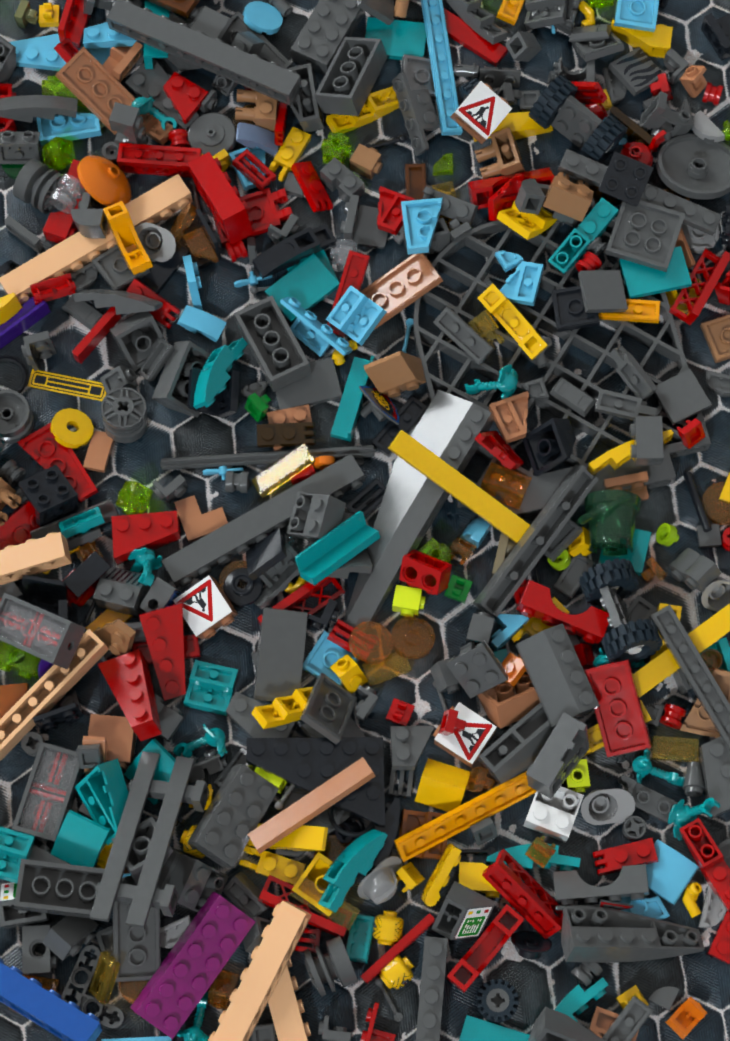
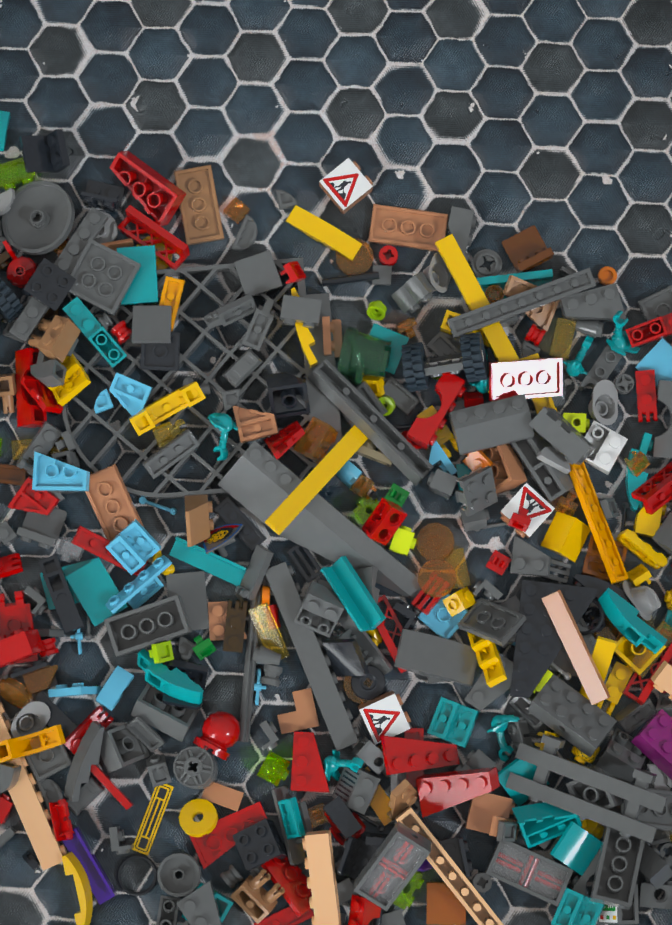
camera: 85 degrees left, 10 degrees up
none -> lime tile [149,640,174,664]
none -> red tile [193,711,240,761]
none -> dark grey hinge [235,545,274,600]
none -> dark grey cone [252,645,282,665]
none -> light grey tile [536,446,571,474]

